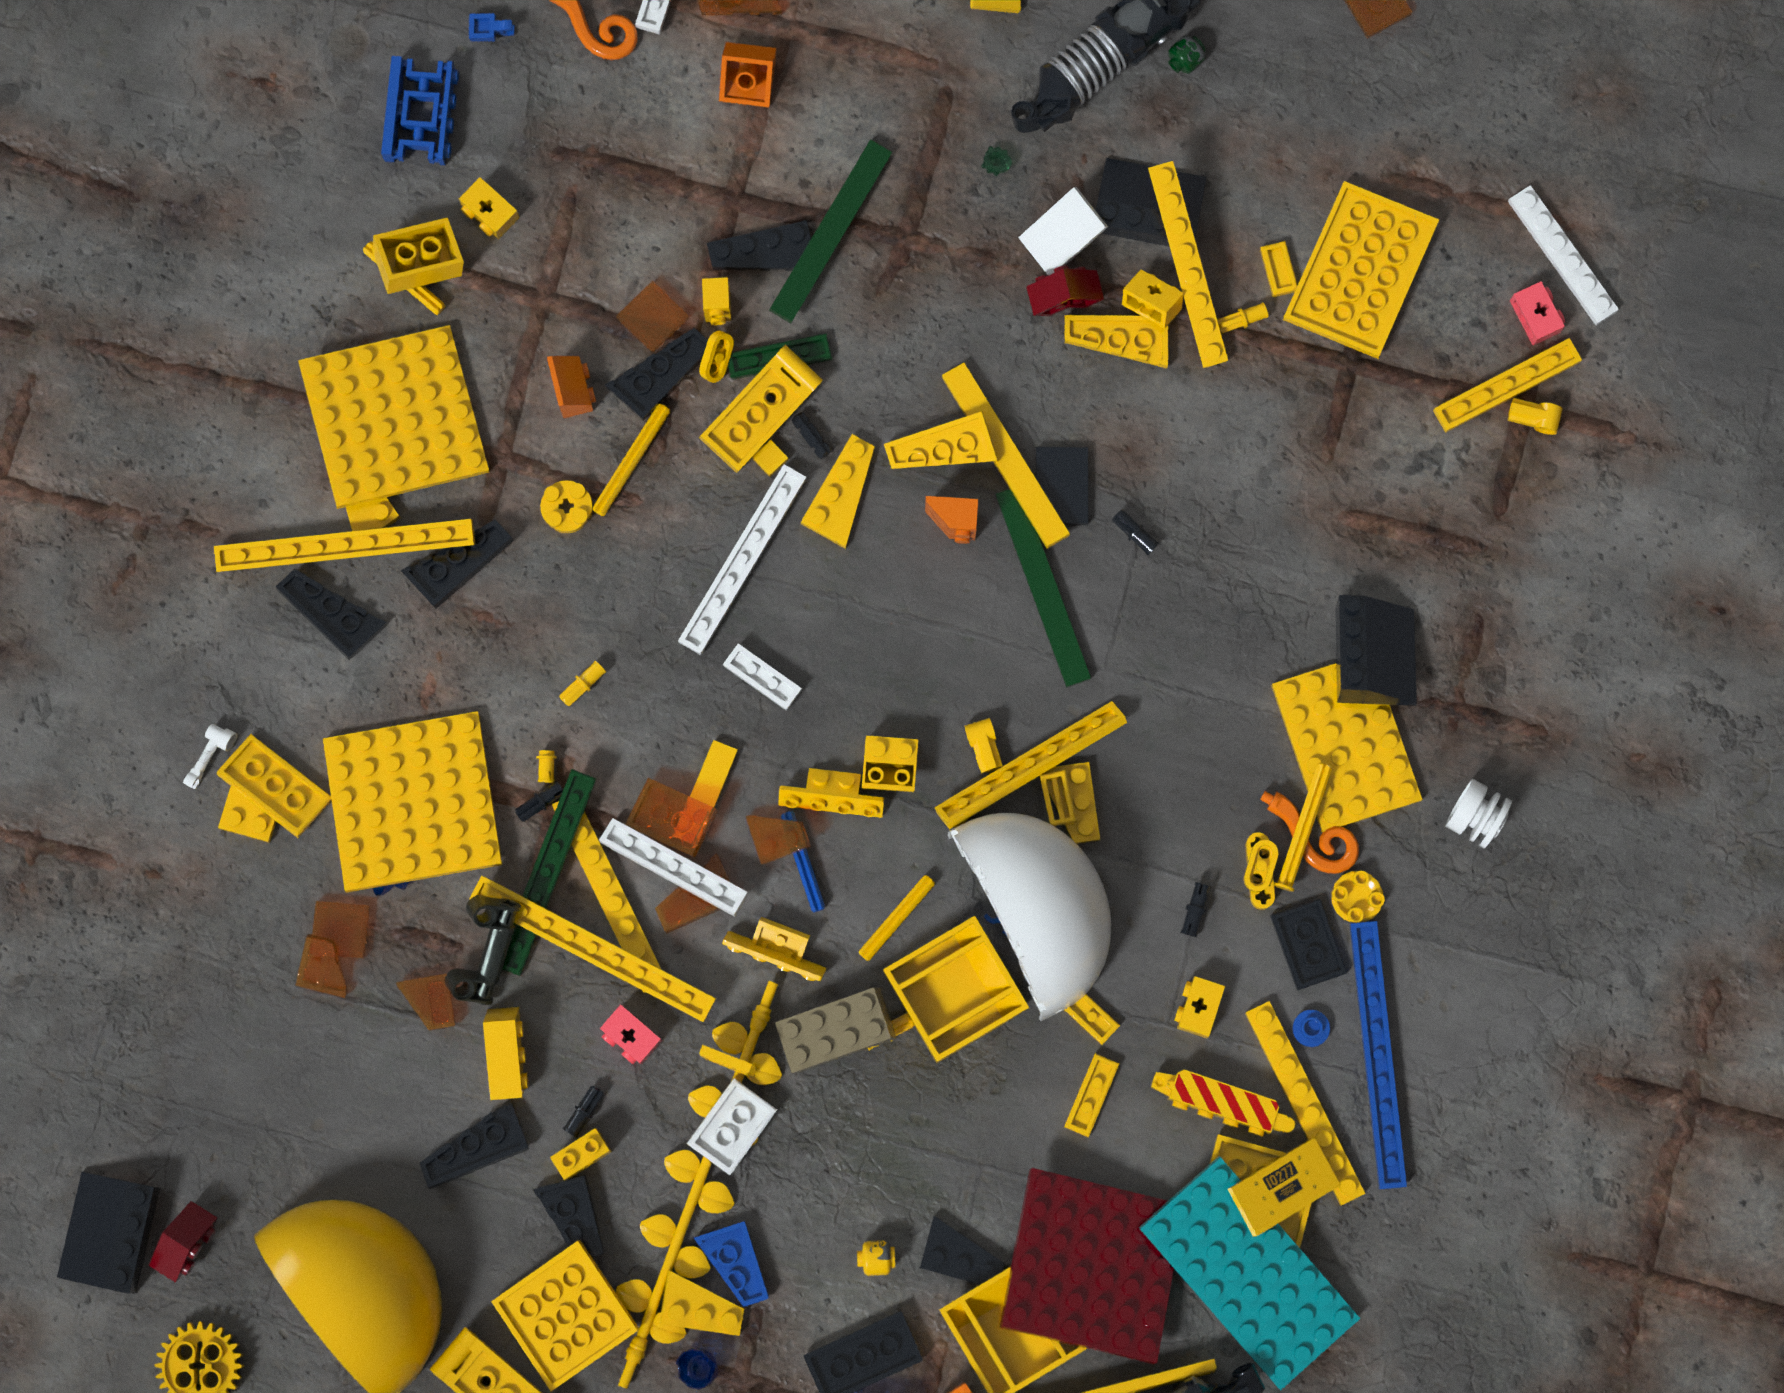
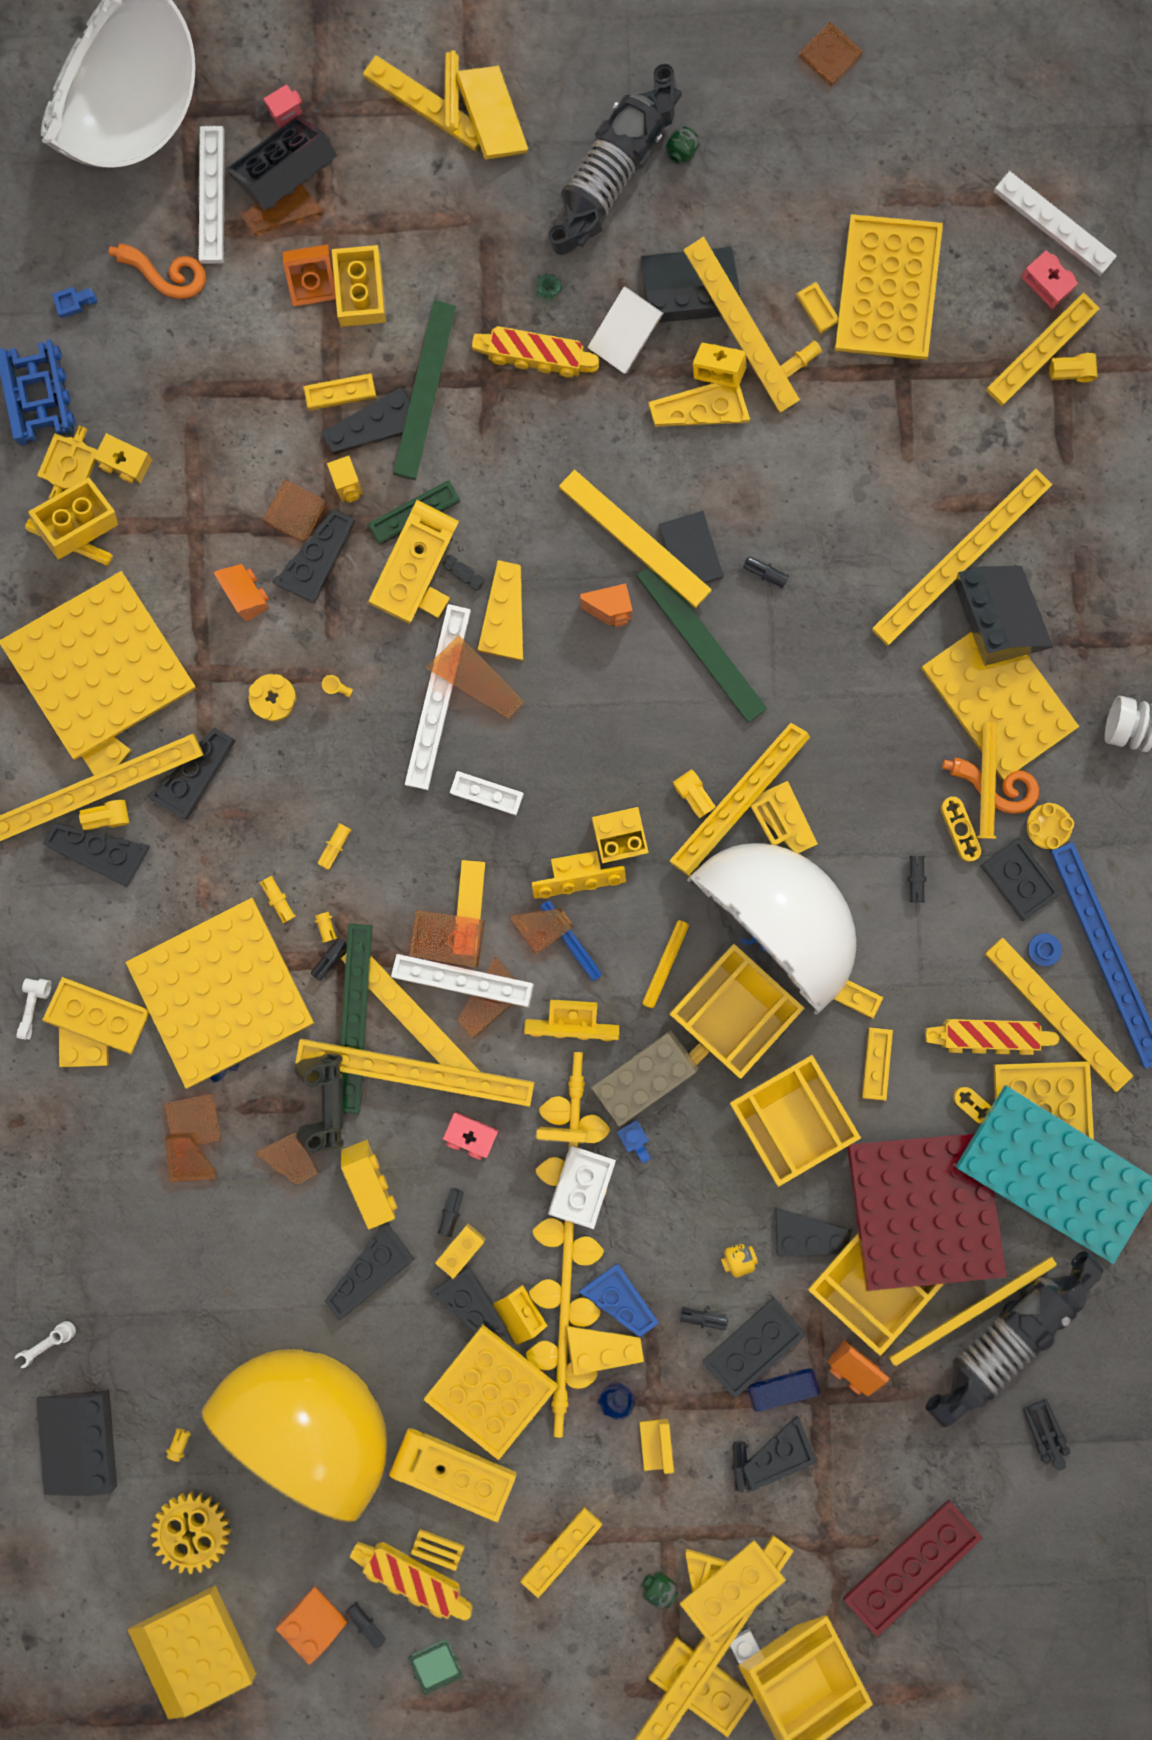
camera: 20 degrees left, 5 degrees up
dark red brick [149,1201,217,1283] -> none
yellow axle [592,403,670,516] -> none
yellow plate [699,330,734,383] -> none
yellow wing [884,411,998,469] -> none
dark red brick [1026,266,1104,316] -> none
yellow brick [1174,976,1225,1038] -> none
yellow tile [1228,1138,1340,1237] -> none
yellow plate [1244,840,1278,892] -> none
none -> white brick [15,1321,76,1368]
none -> yellow plate [37,426,97,499]
none -> yellow piece [79,800,129,831]
none -> yellow pin [166,1428,191,1462]
none -> yellow pin [259,876,296,924]
none -> yellow tile [304,374,376,411]
none -> yellow piece [322,675,353,697]
none -> yellow brick [332,245,387,327]
none -> clear orange wing [425,635,524,718]
none -> yellow hinge [472,326,599,377]
none -> yellow panel [493,1285,547,1345]
none -> blue plate [617,1120,651,1163]
none -> black axle [680,1307,728,1330]
none -> yellow slope [730,1055,861,1187]
none -> yellow plate [871,469,1052,646]
none -> yellow beam [953,1087,991,1124]

